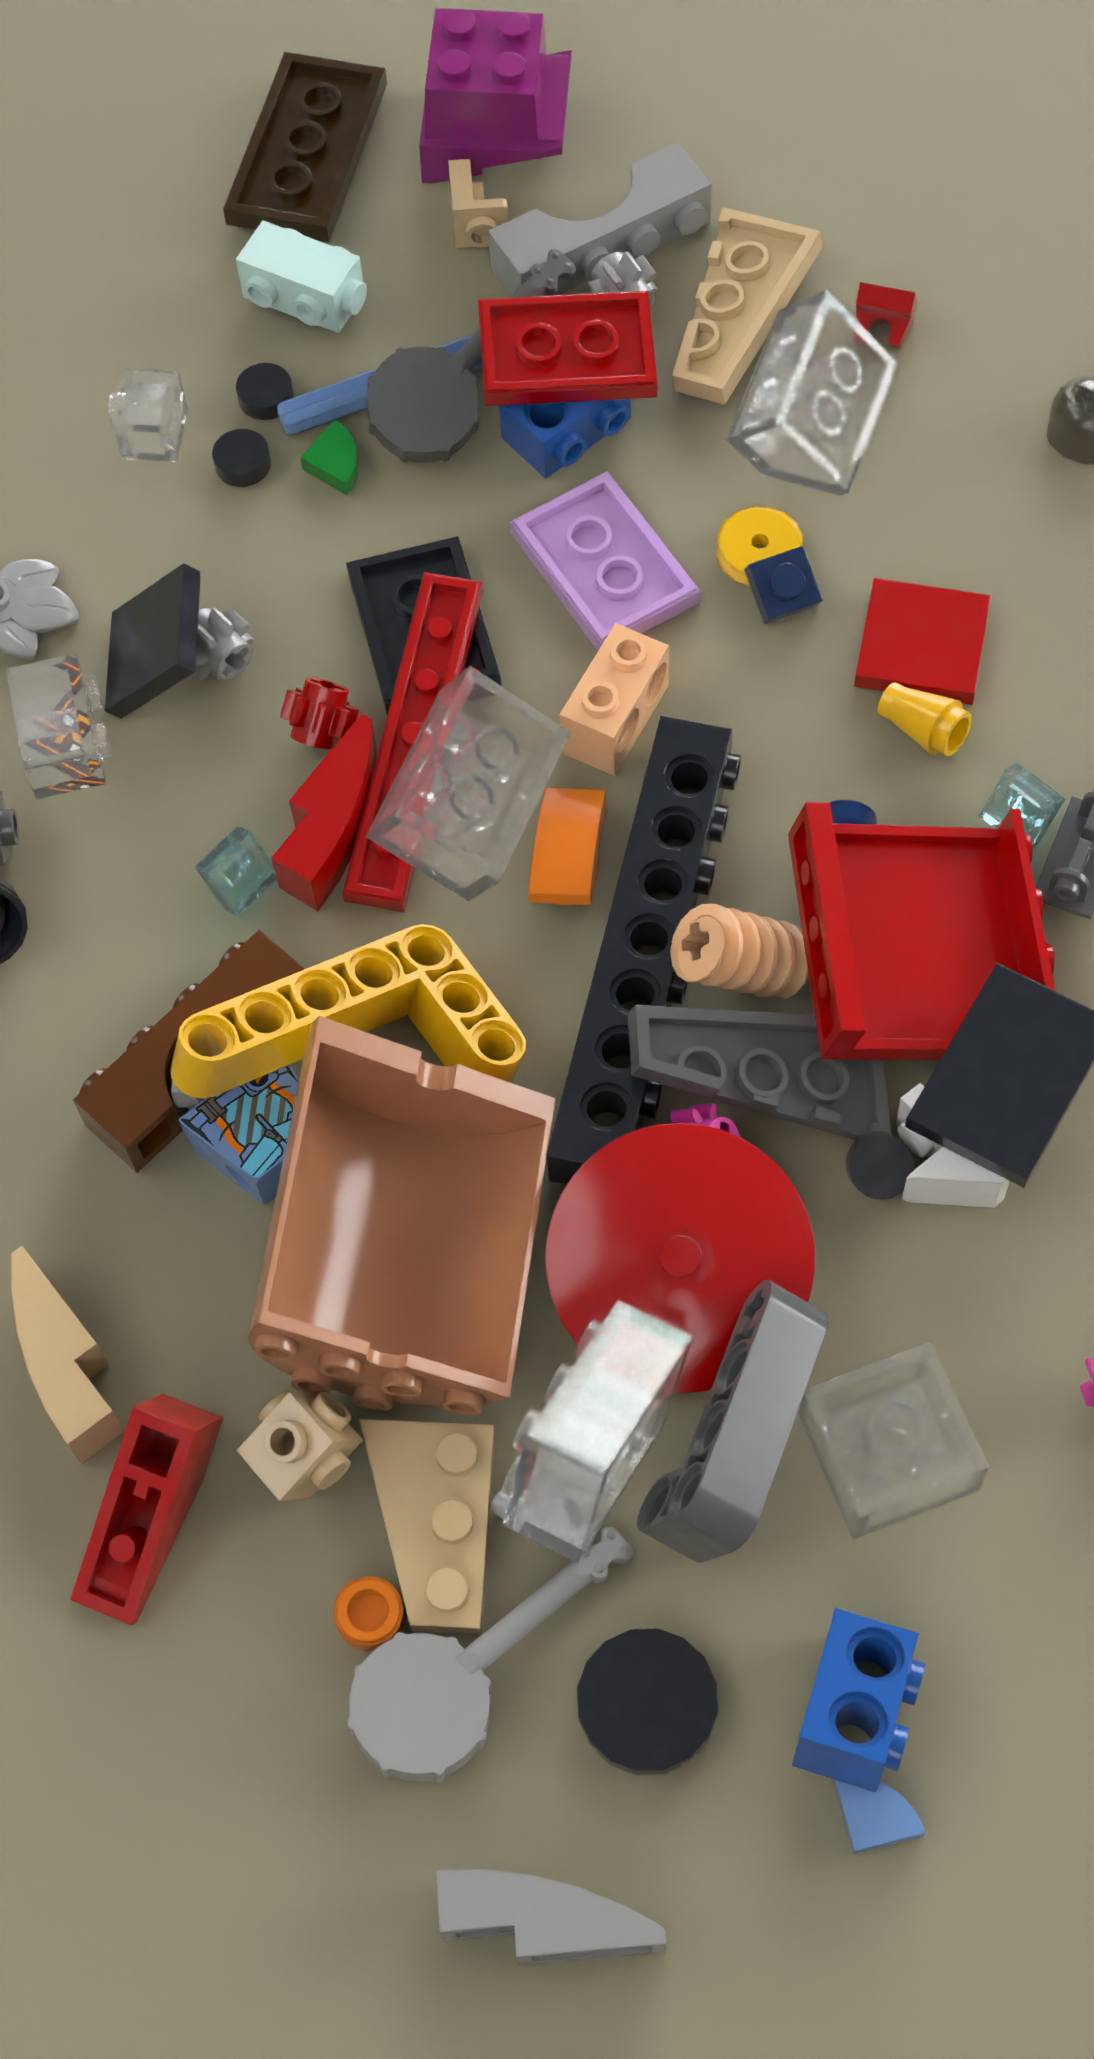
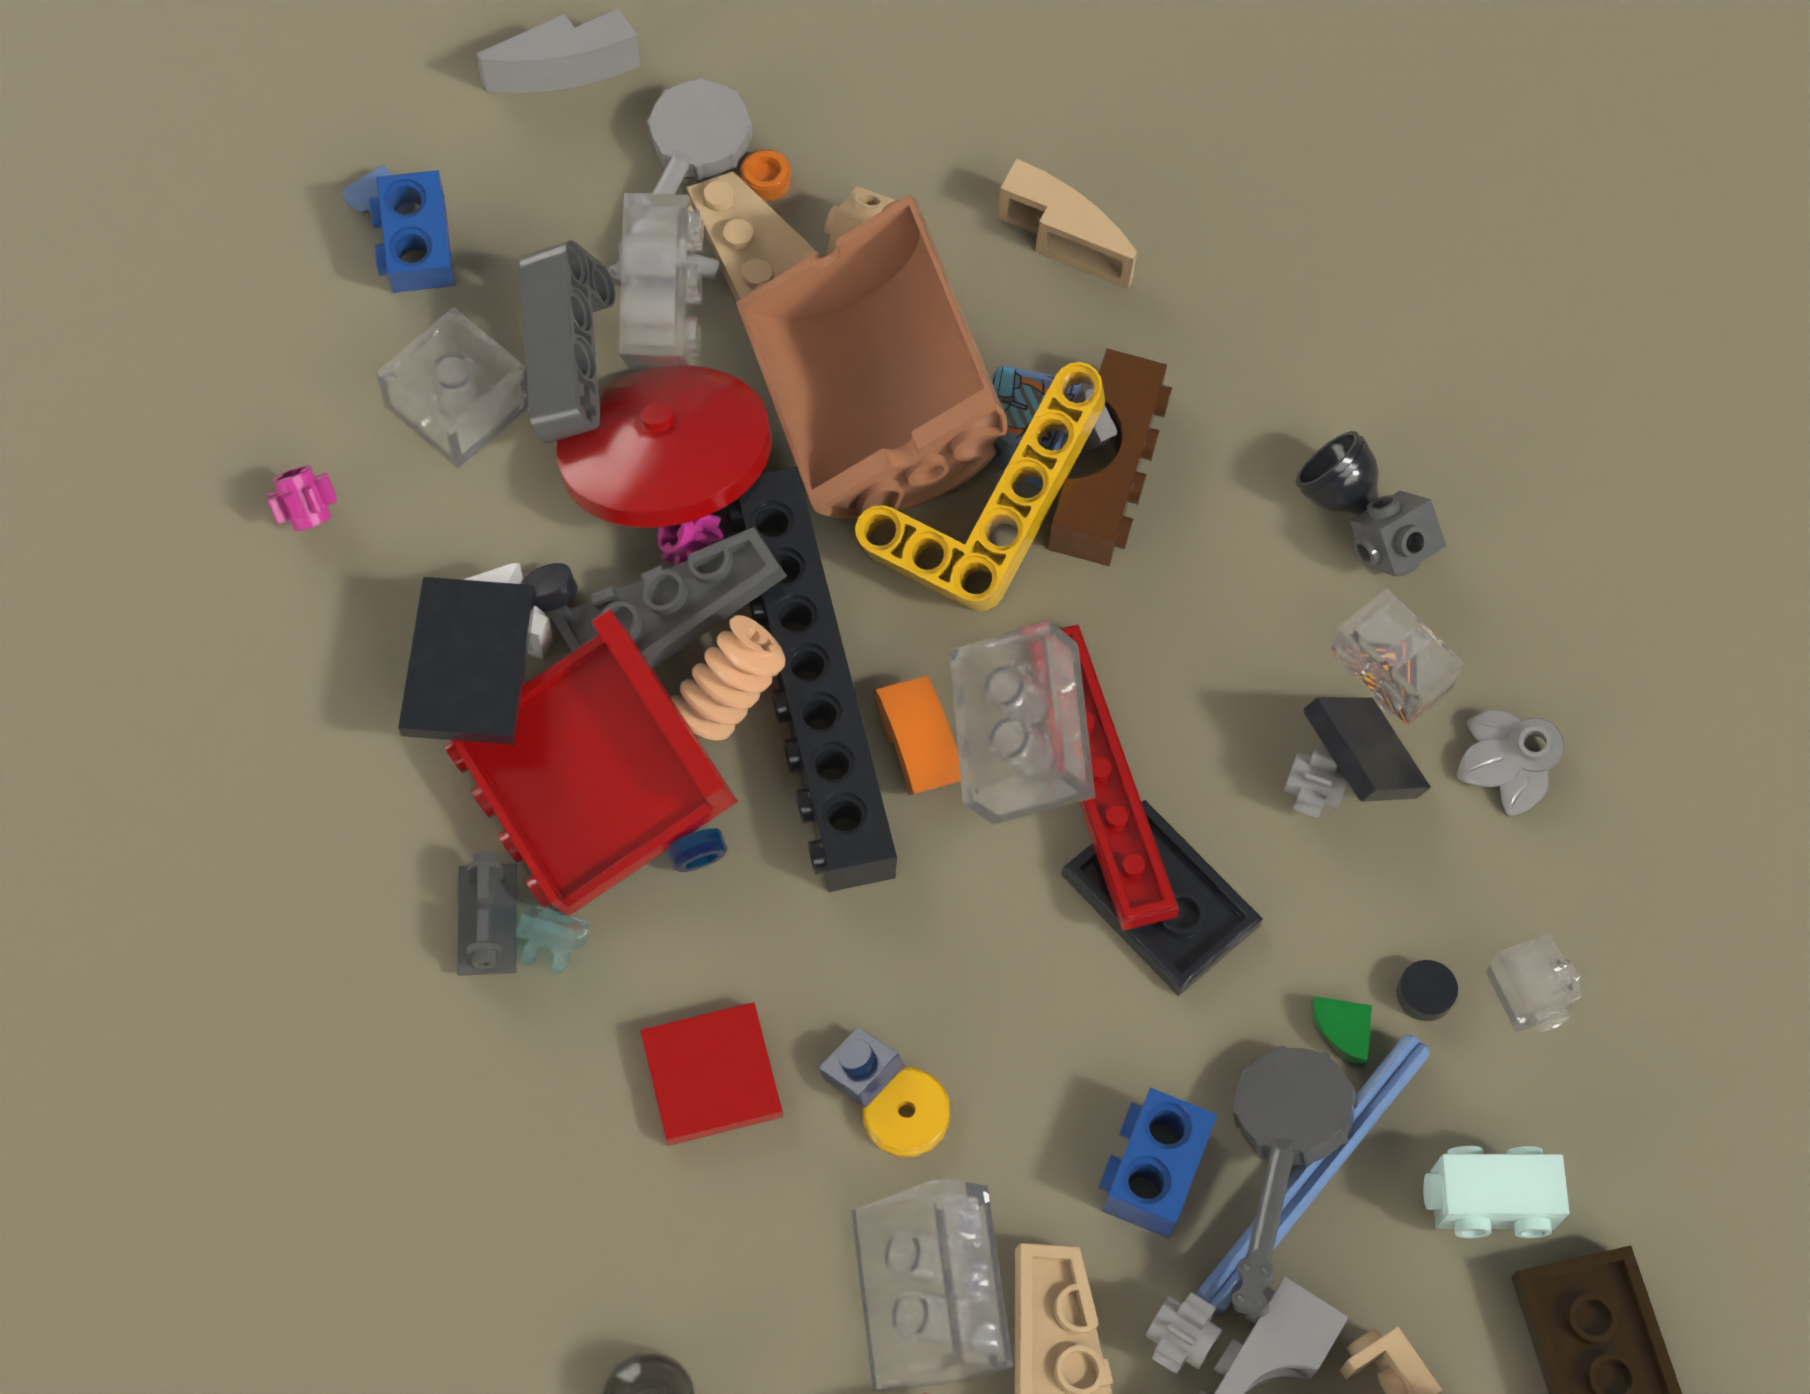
camera: 145 degrees right, 0 degrees up
red slope [70,1394,223,1626] -> none
clear light blue tile [195,826,277,917] -> none
black tile [236,363,294,420] -> none
red slope [271,713,377,911] -> none
red gear [280,677,359,749] -> none
red tile [478,291,658,406] -> none
lavender tile [510,471,700,651] -> none
light nougat brick [559,623,669,776] -> none
black tile [577,1628,718,1775] -> none
yellow cone [878,682,972,756] -> none

